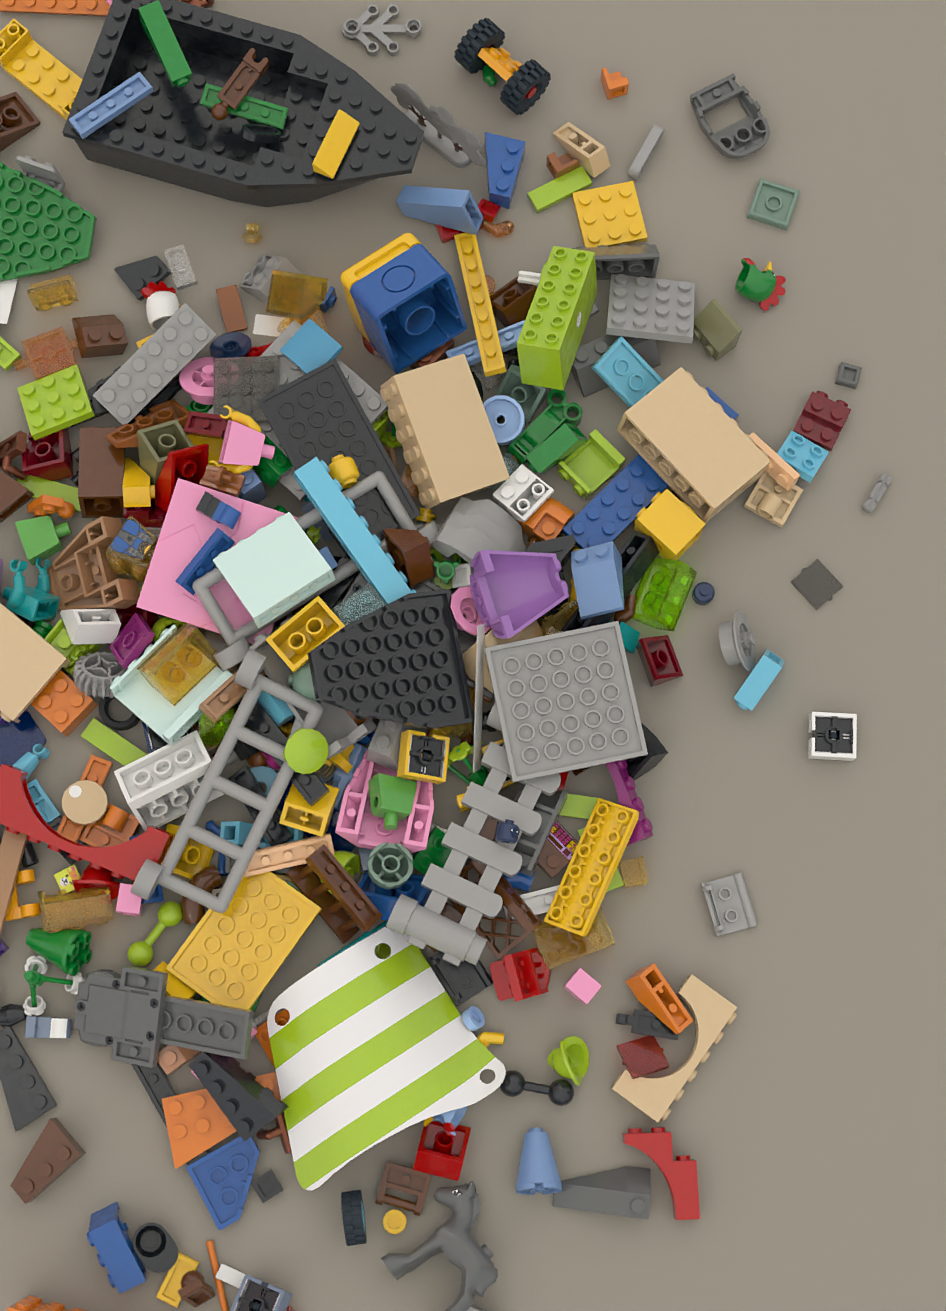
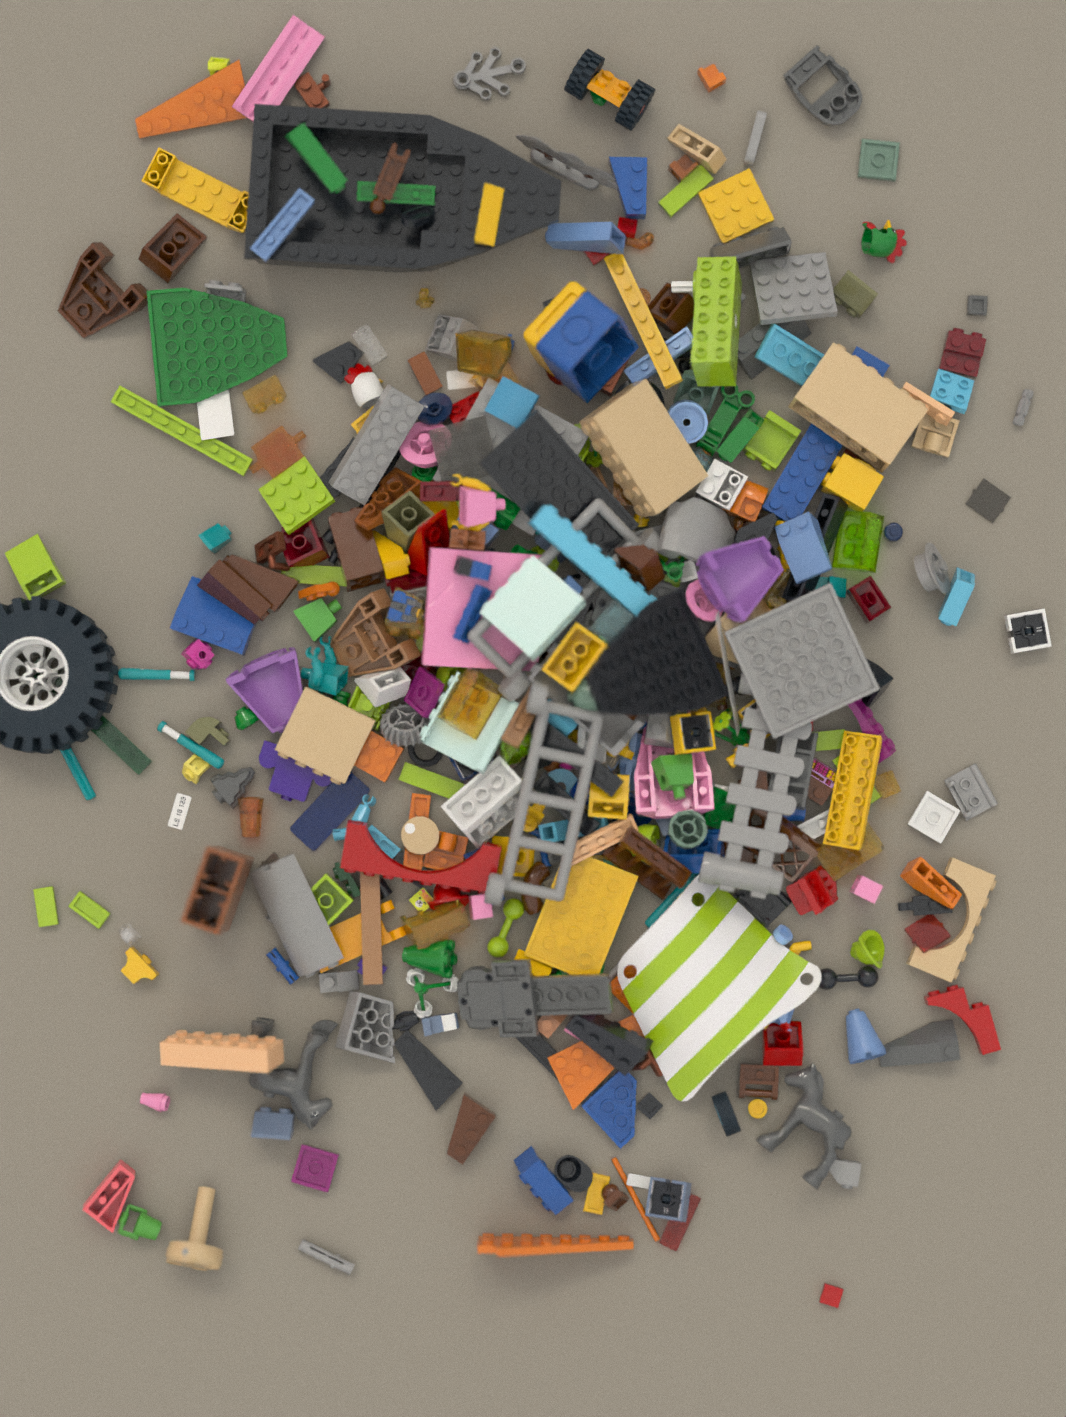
camera: 10 degrees left, 10 degrees up
reddish brown slope [72,314,128,358] -> none
lime dish [283,728,328,774] -> none
yellow head [328,454,360,489] -> none
dark blue piece [495,819,520,844] -> none
reddish brown arm [614,594,637,625] -> none
none -> yellow hips [523,803,546,833]
none -> white plate [907,791,960,844]

